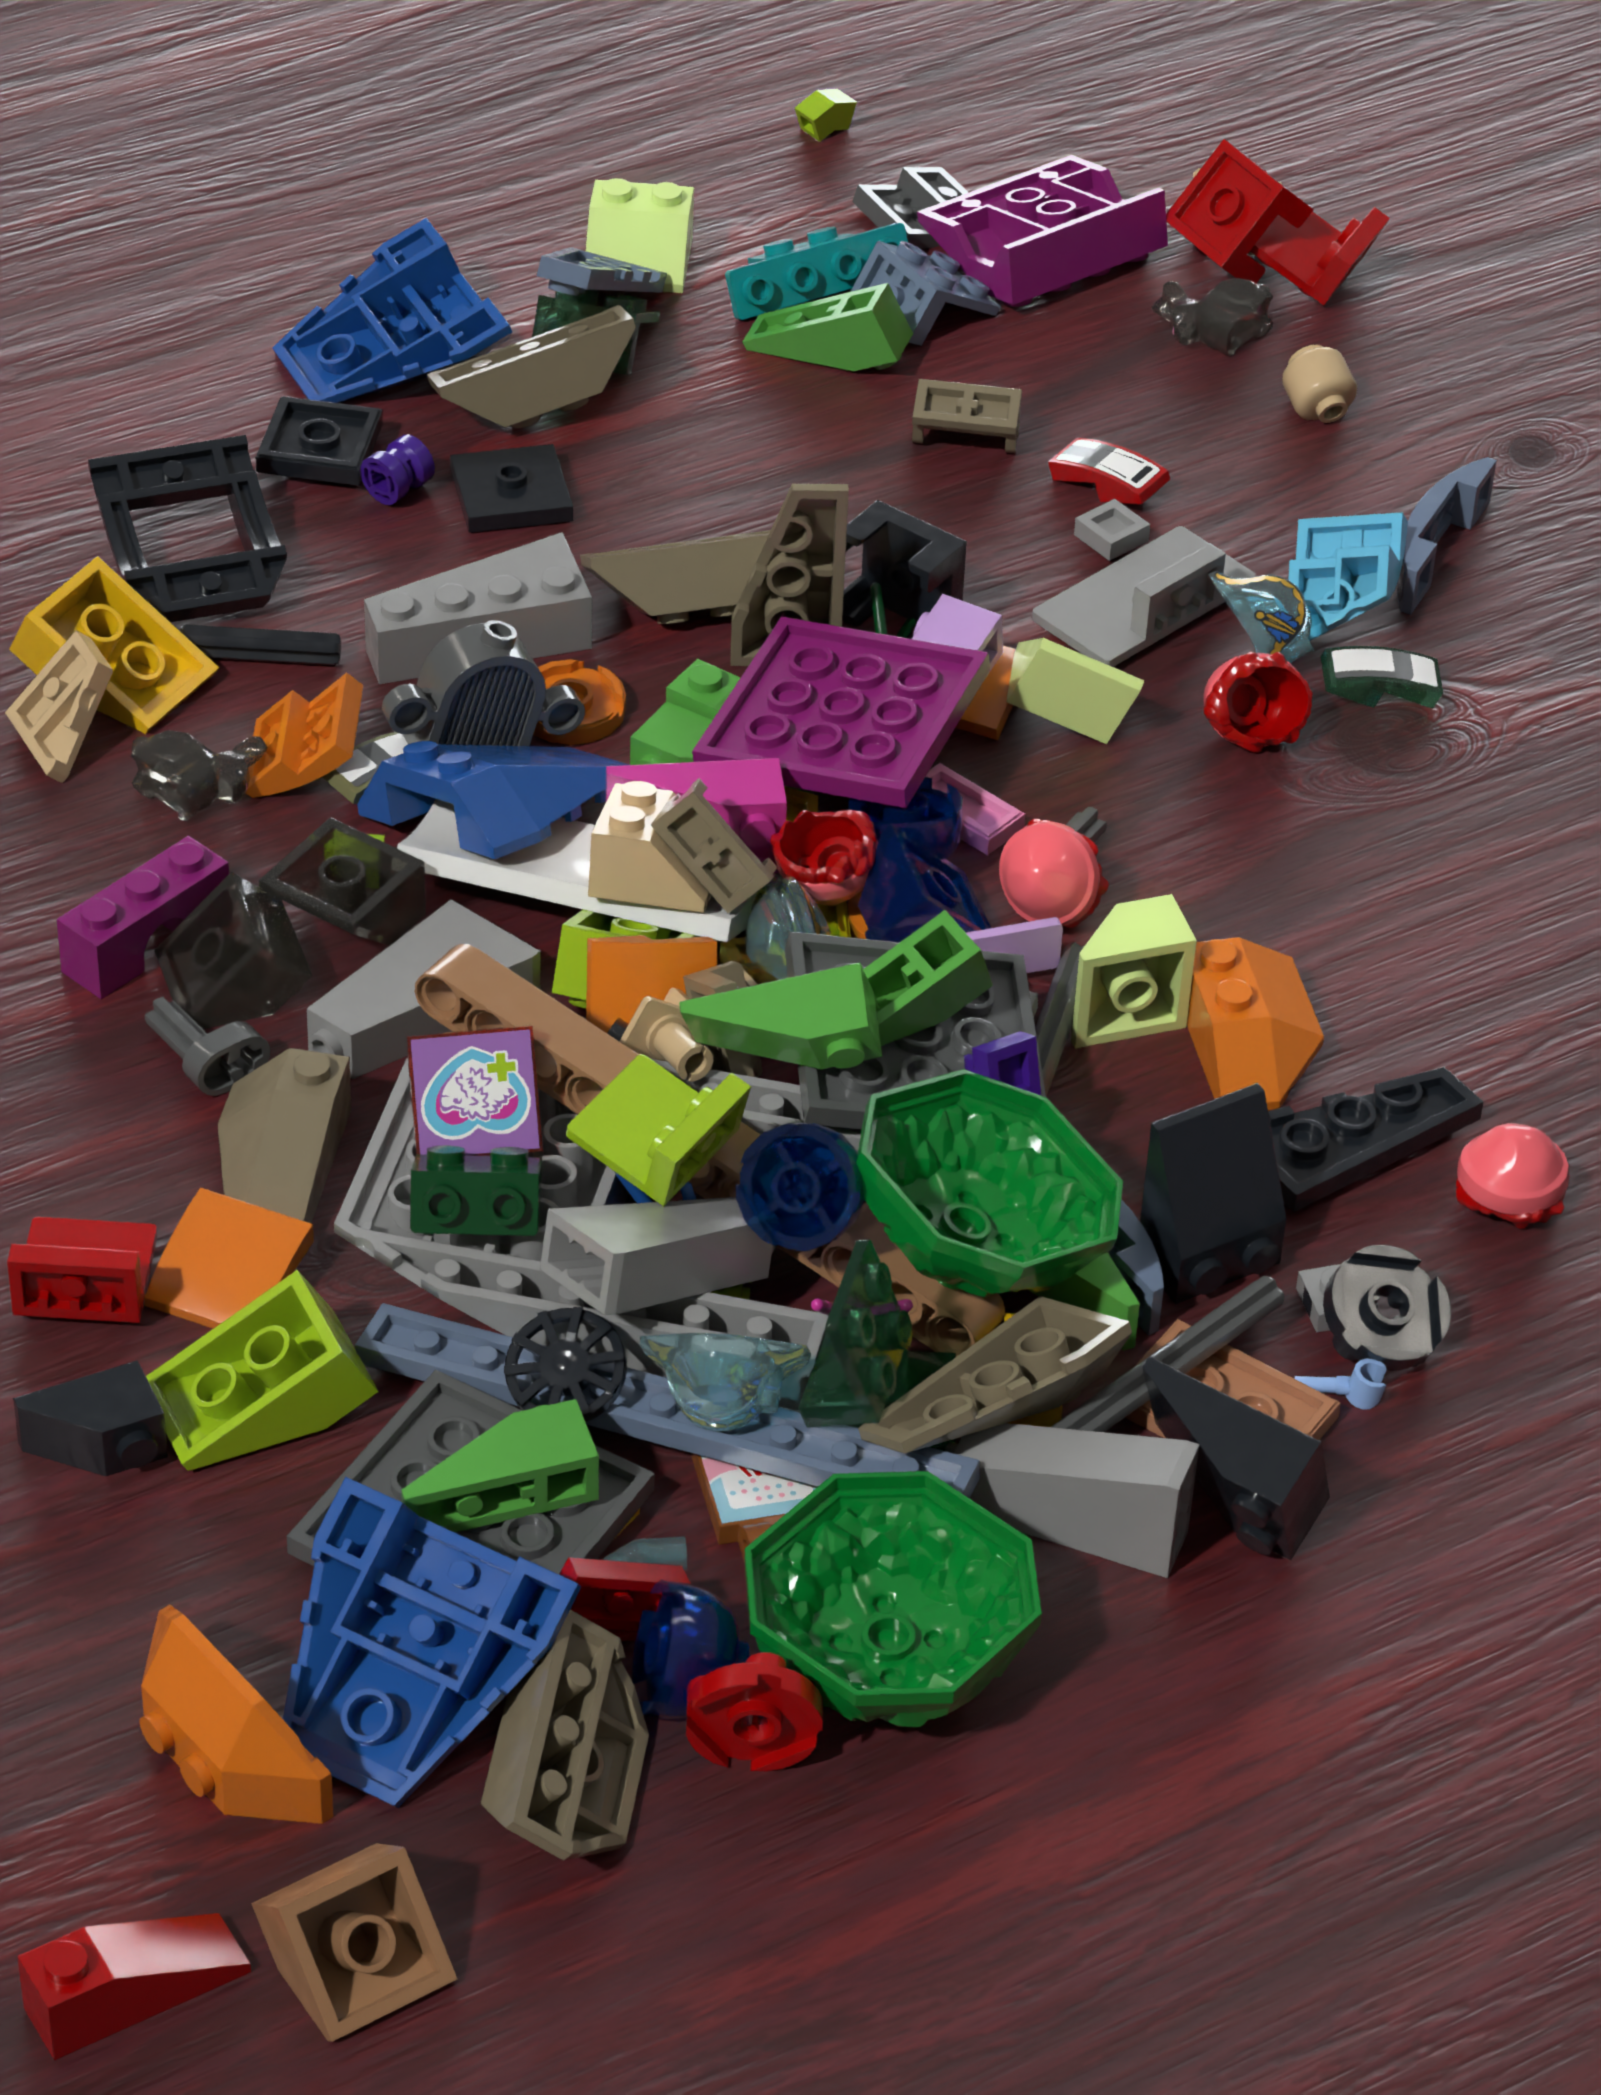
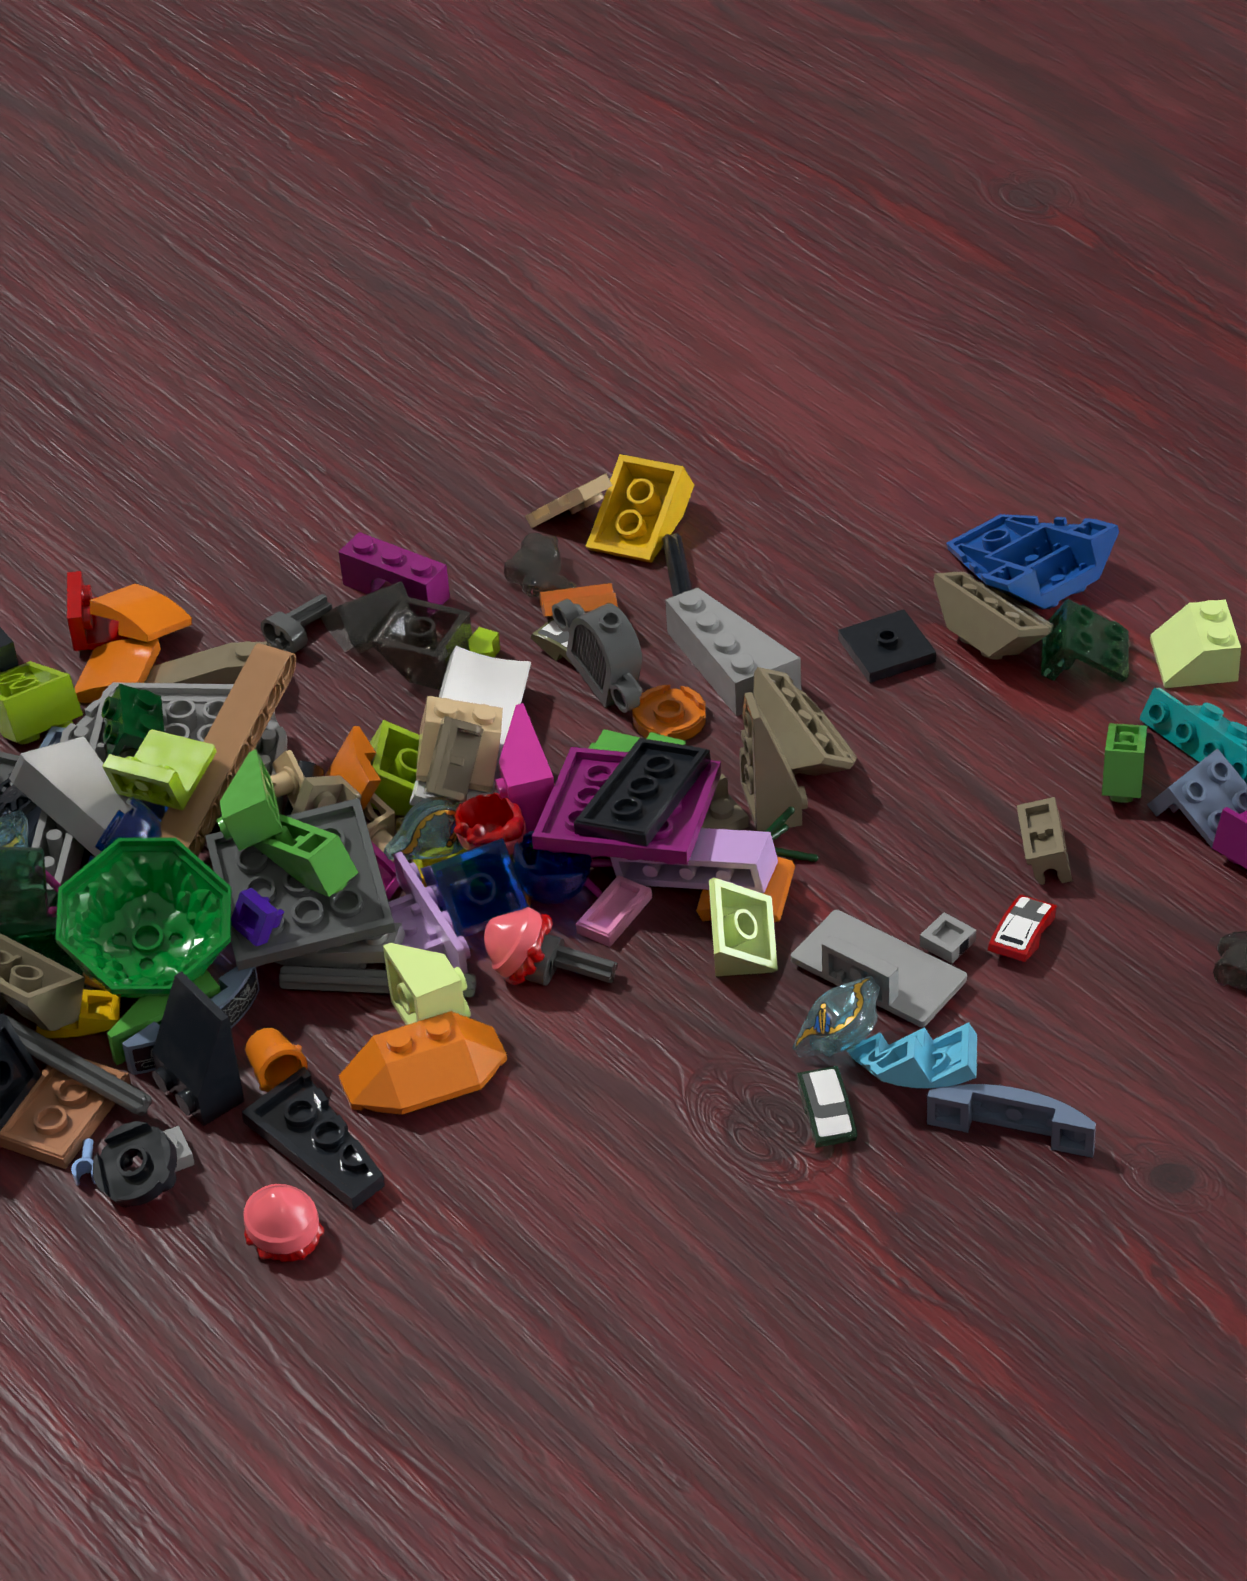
camera: 85 degrees right, 0 degrees up
black wedge [88,435,287,623] -> none
black plate [255,396,383,486] -> none
light grey slope [307,900,540,1079] -> none
blue wedge [357,741,629,859] -> none
dark purple wheel [360,434,435,505] -> none
tile [406,1025,543,1156] -> none
sand blue wing [537,247,667,296] -> none
black panel [842,500,967,639] -> none
red hair [1203,651,1313,753] -> none
tan head [1282,345,1357,423] -> none
none -> orange slope [90,584,192,642]
none -> black tile [574,738,711,847]

